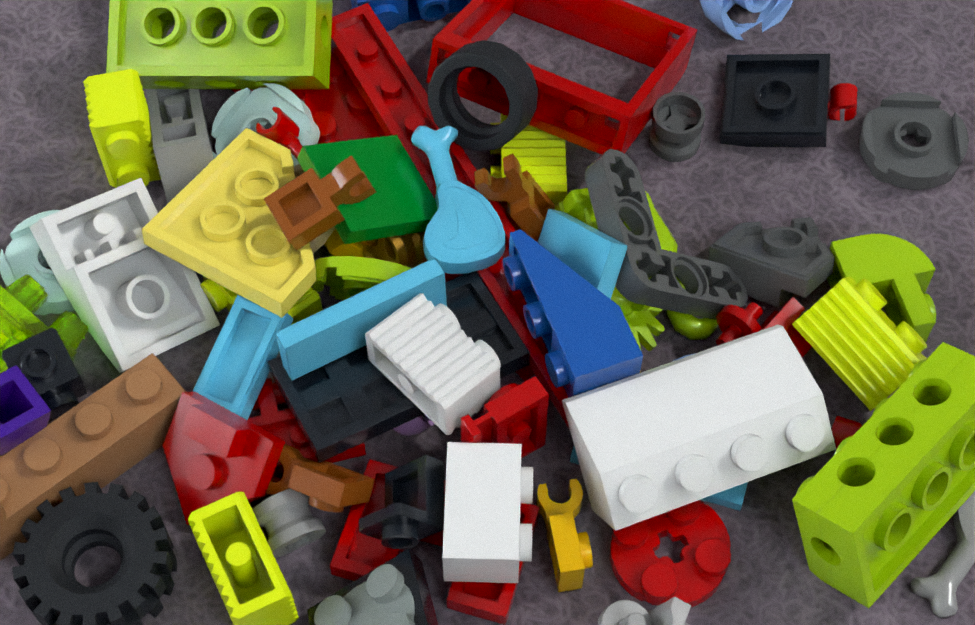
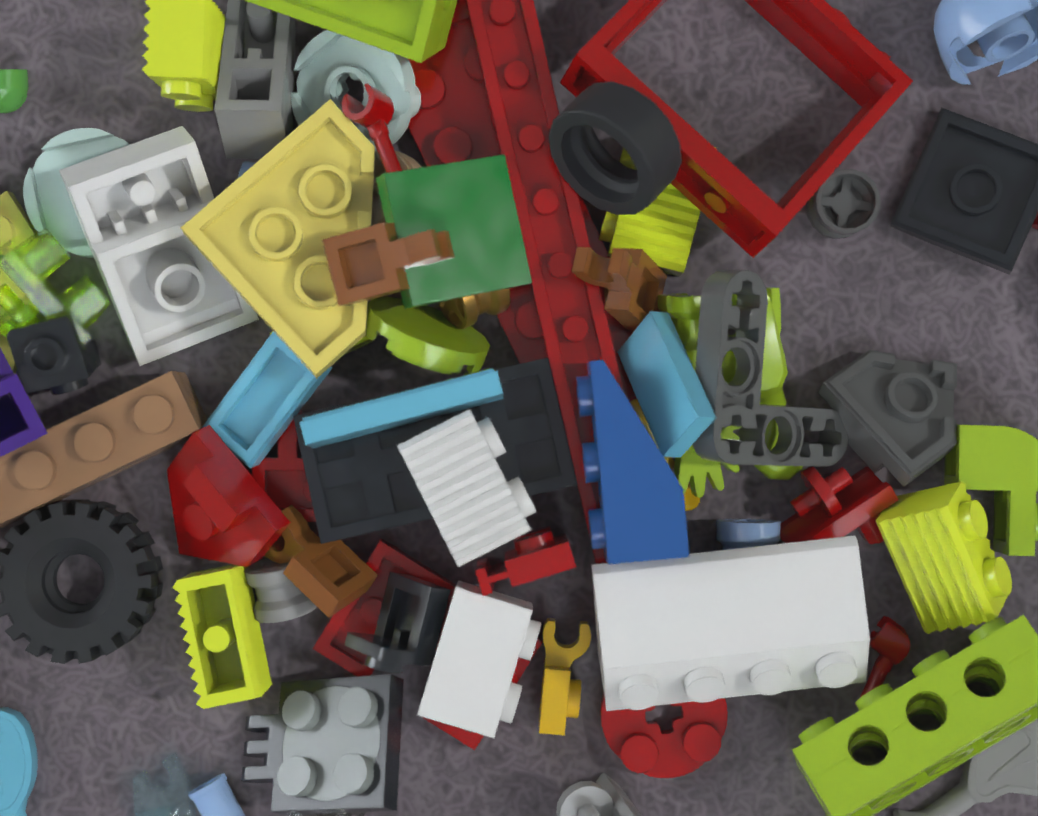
camera: 20 degrees right, 30 degrees up
medium azure piece [411,125,505,274] -> none

